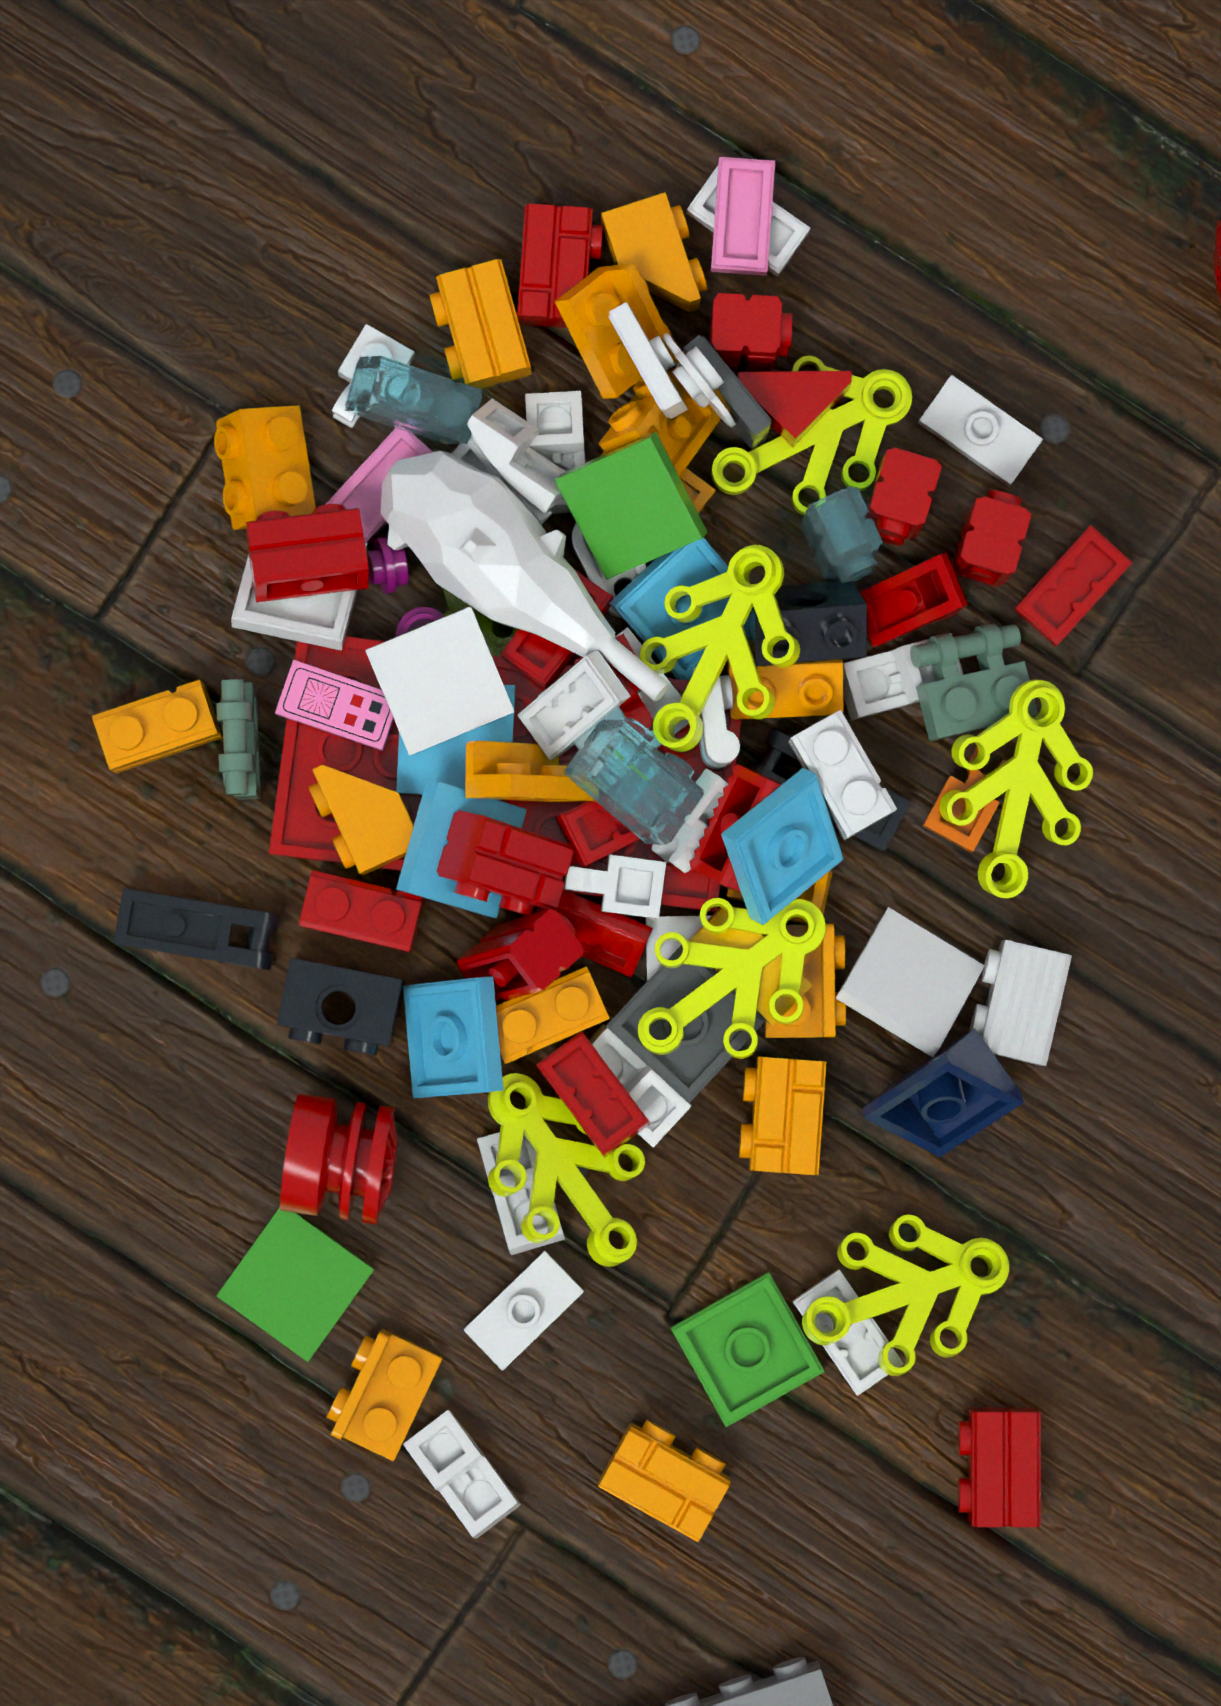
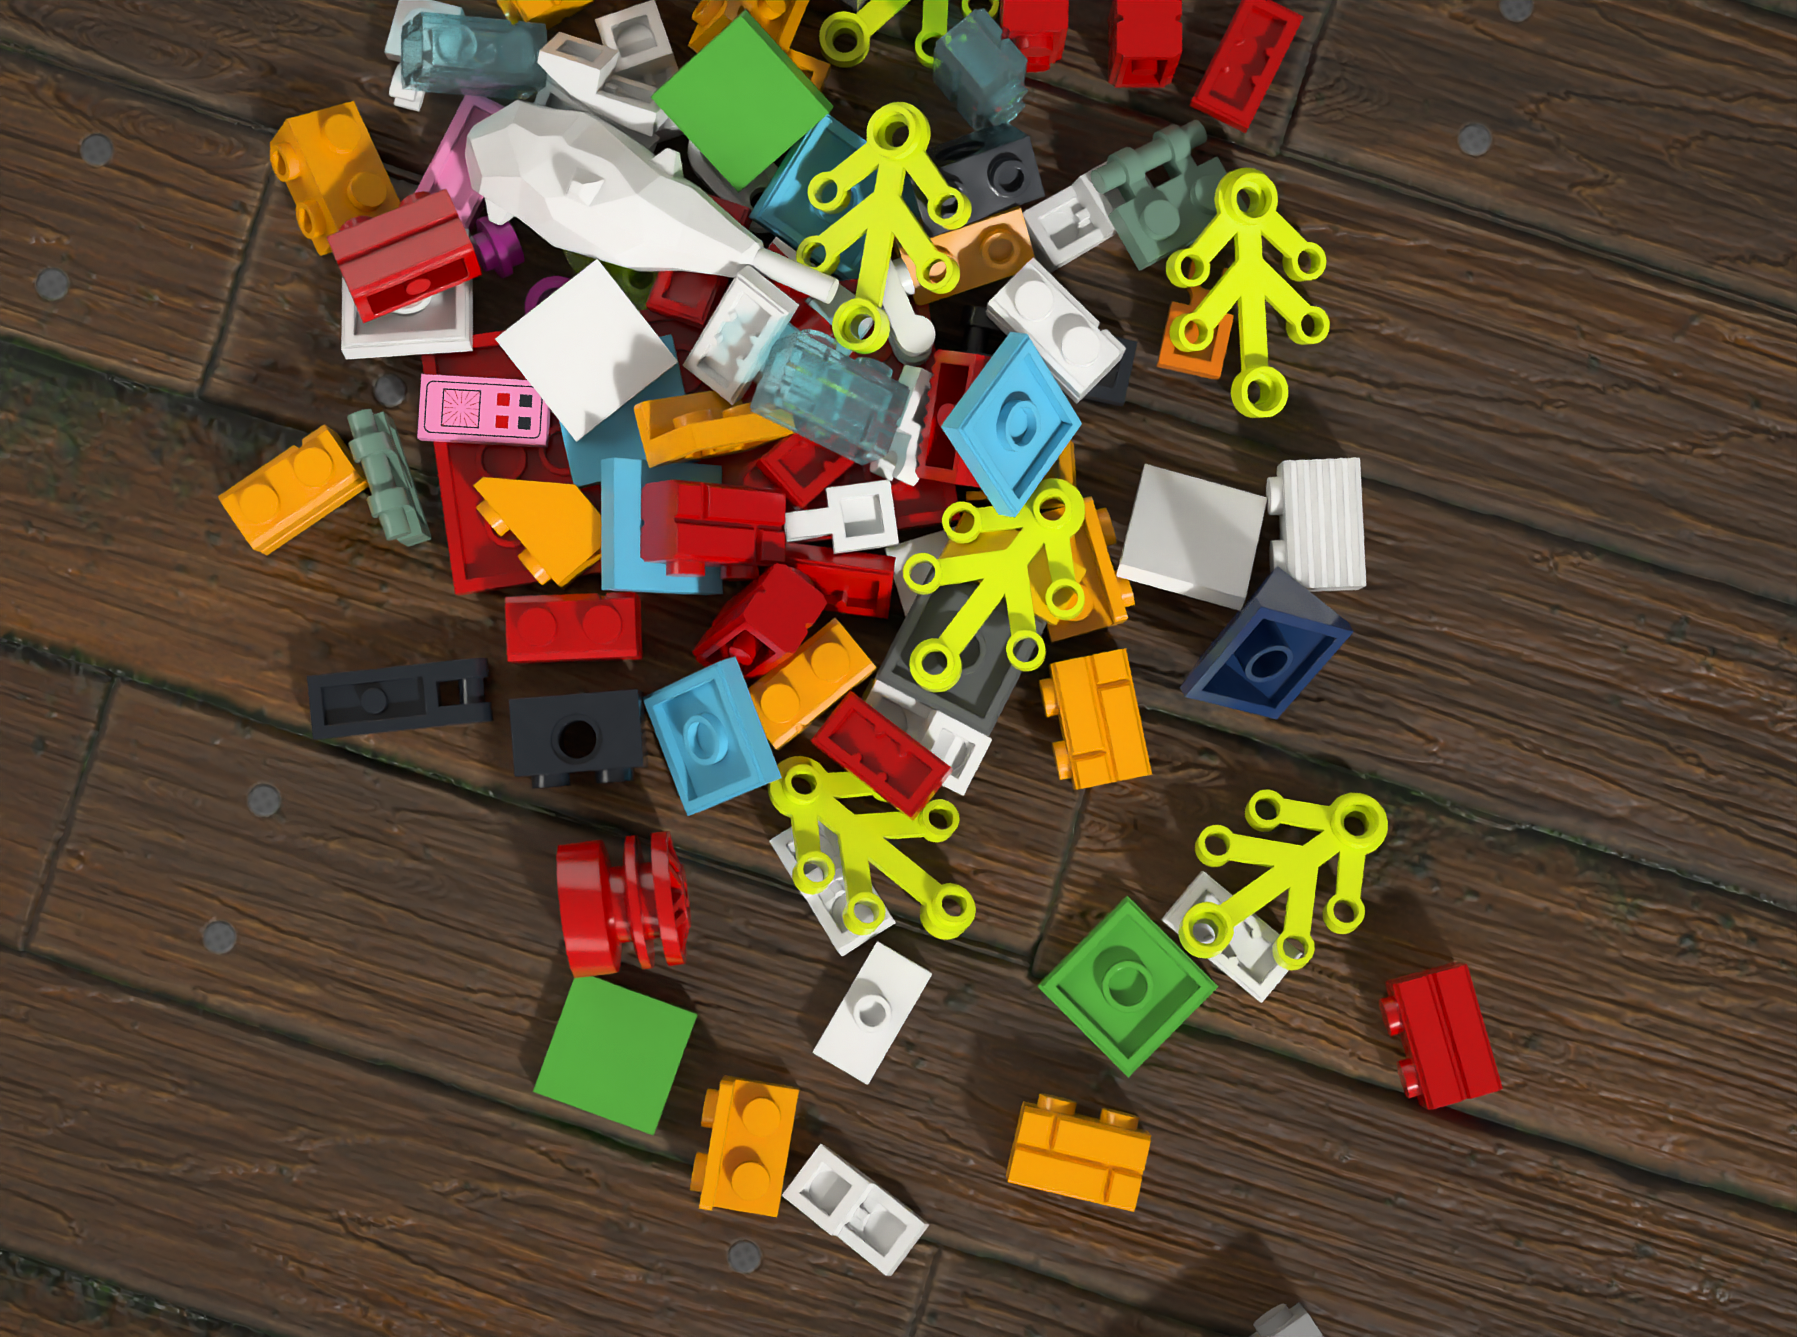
camera: 10 degrees left, 0 degrees up
red slope [859,553,968,647] -> none

